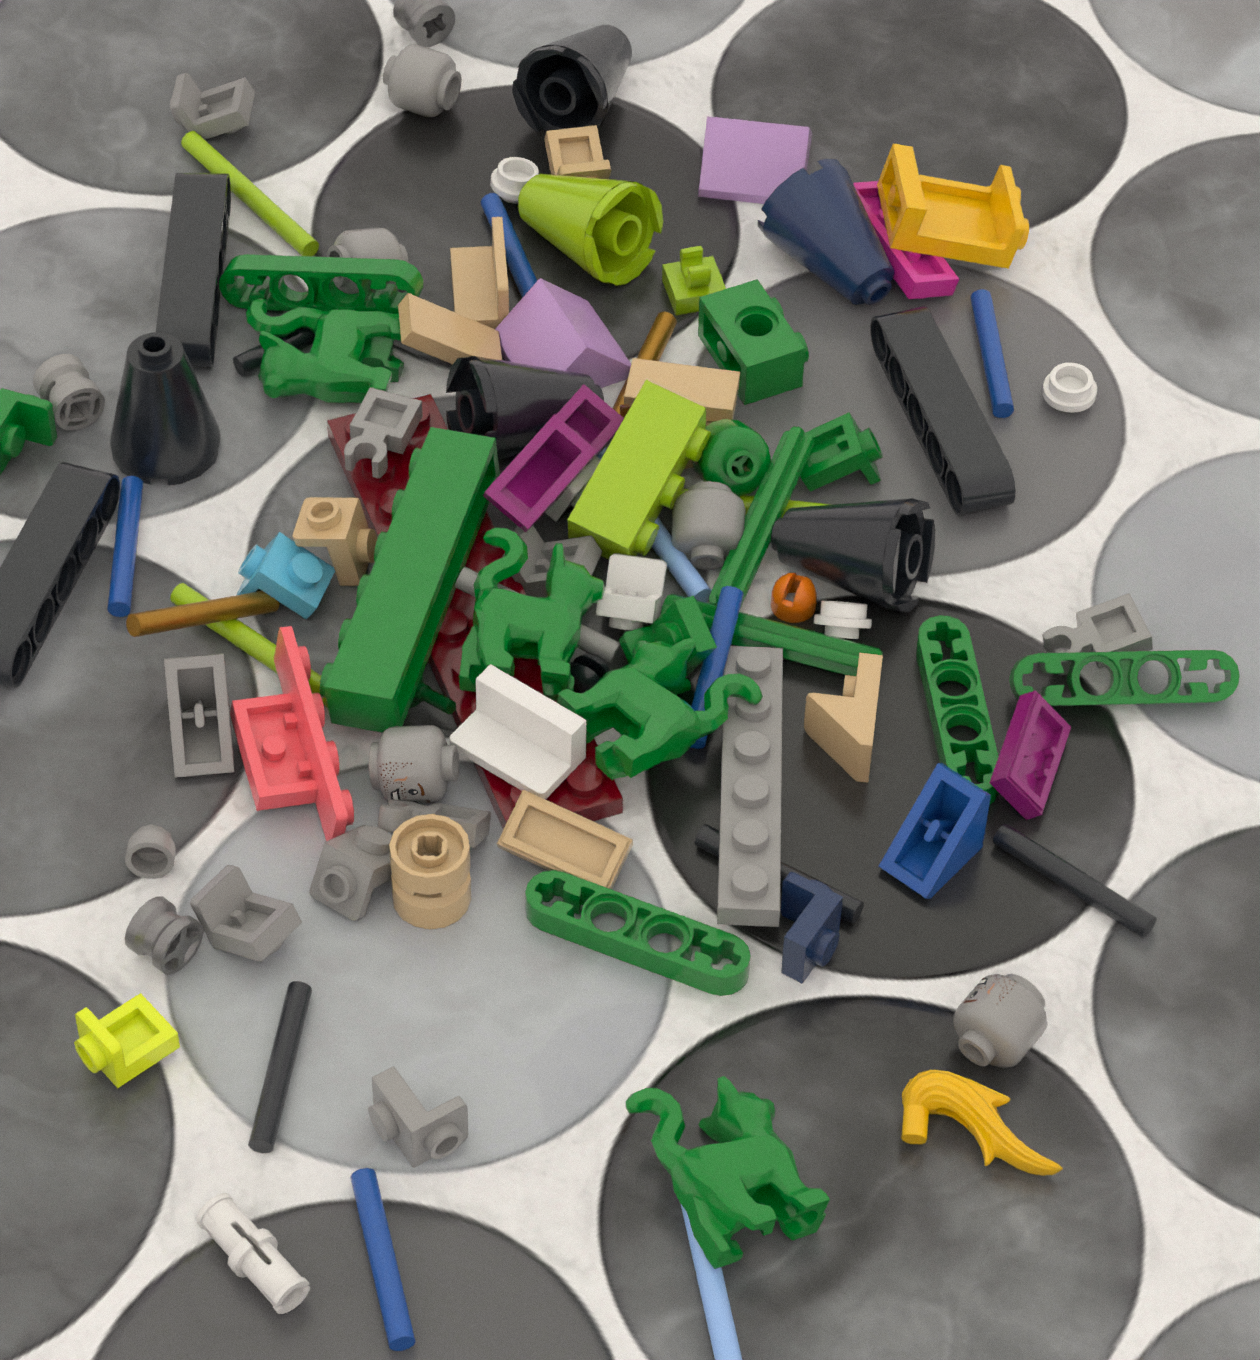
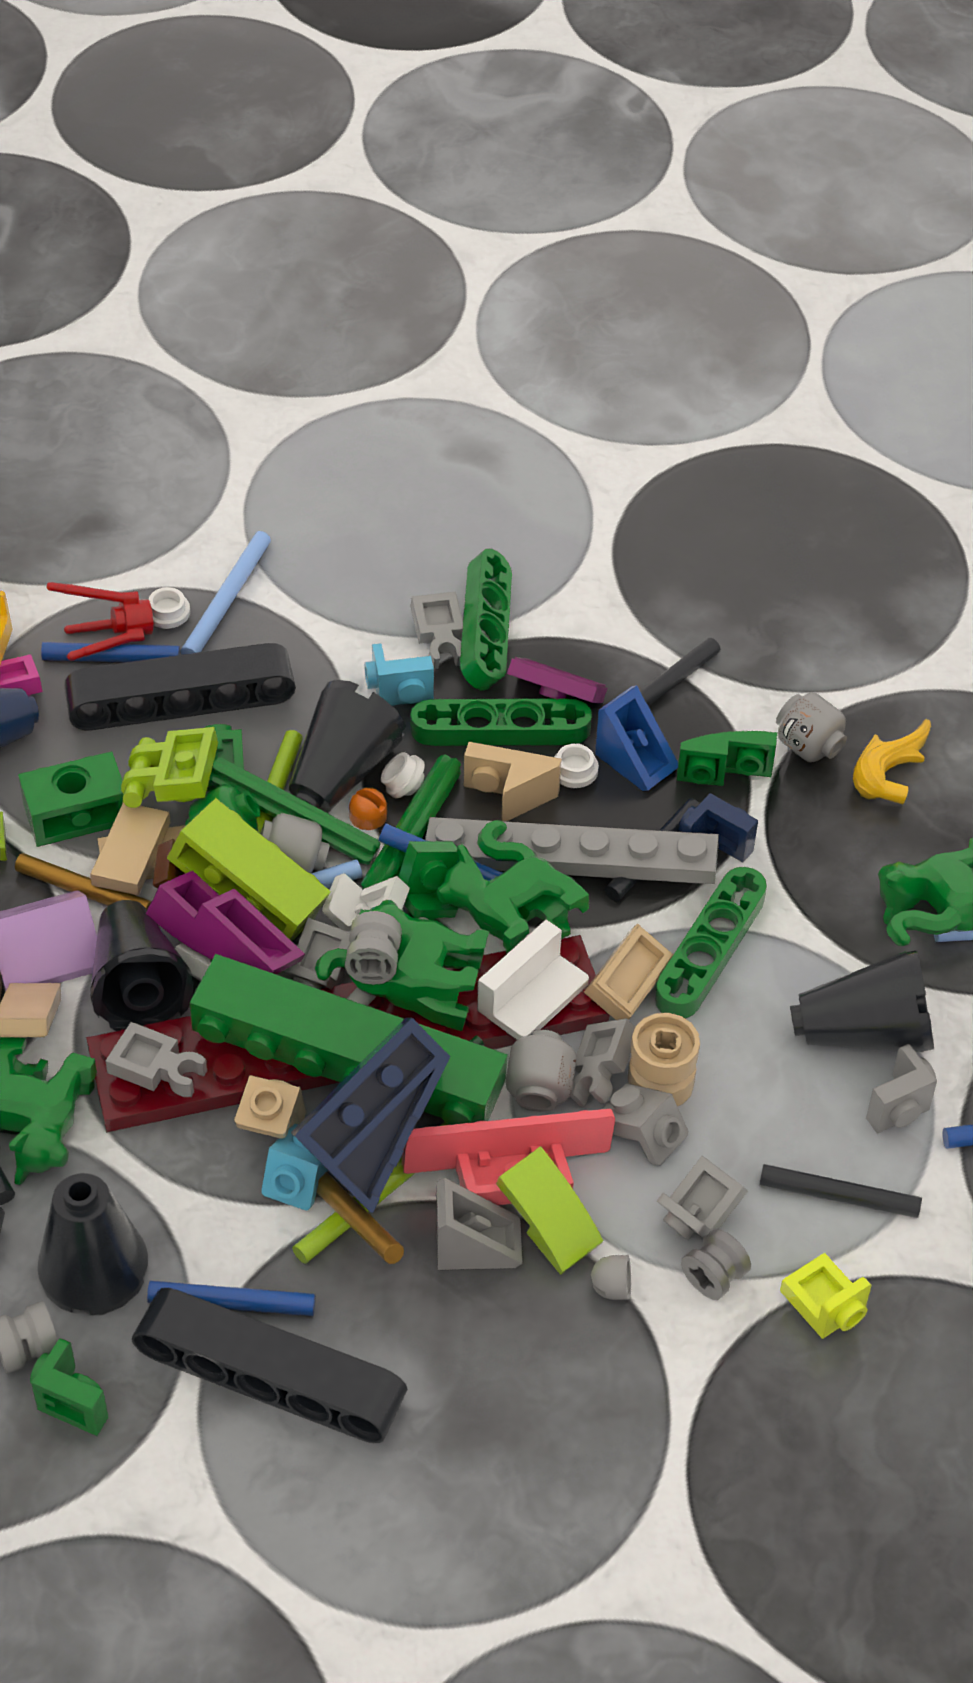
camera: 85 degrees left, 0 degrees up
none -> red plant [46,582,154,661]
none -> lime plate [121,727,218,808]
none -> light blue bar [180,531,271,655]
none -> dark blue wedge [291,1018,450,1214]
none -> light grey wheel [345,911,402,985]
none -> medium azure bracket [364,643,434,706]
none -> lime slope [496,1146,604,1275]
none -> white plate [555,744,599,788]
none -> green slope [676,731,777,786]
none -> black cone [790,950,934,1052]

